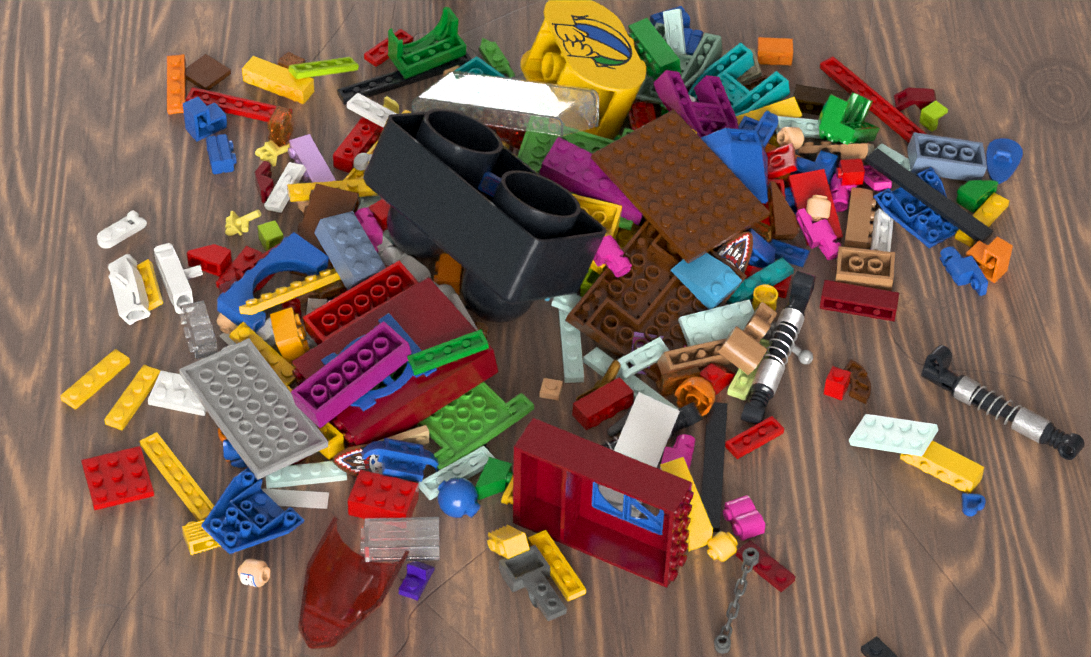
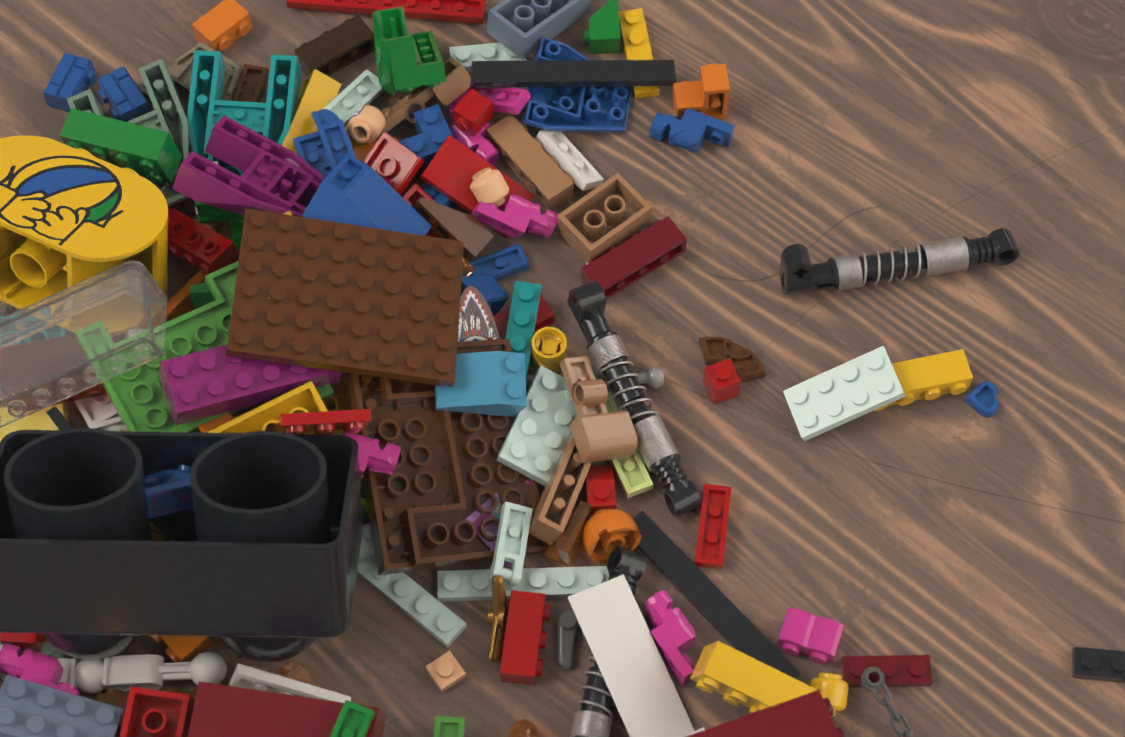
camera: 45 degrees left, 15 degrees up
light aqua plate [663,9,686,54] -> none
none -> red plate [278,409,371,435]

